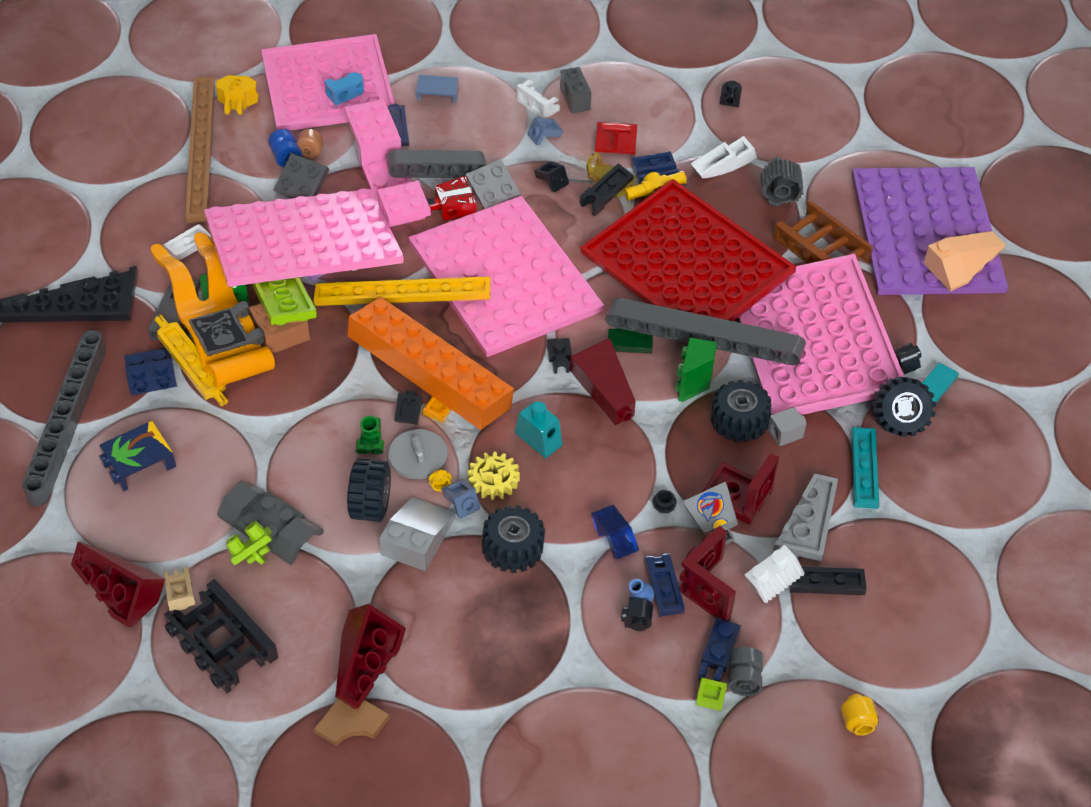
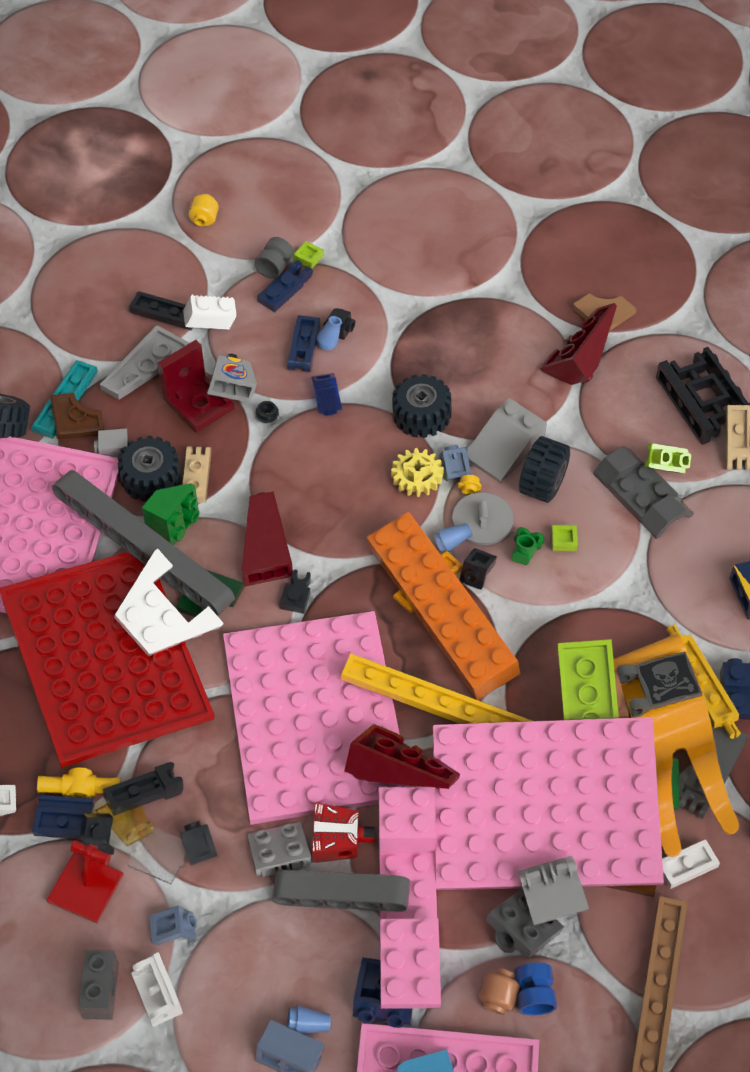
camera: 160 degrees left, 5 degrees up
teal torso [515,402,562,459] -> none
dark red bracket [679,525,736,621] -> none
none -> reddish brown tile [50,393,105,439]
none -> black bracket [79,813,114,855]
none -> white wing [114,549,224,656]
none -> tan hinge [182,446,211,503]
none -> medium blue cone [287,1005,331,1034]
none -> dark red wedge [344,724,460,789]
none -> medium blue cone [434,522,473,552]
none -> light grey hinge [518,856,589,925]
none -> lime plate [551,525,578,551]

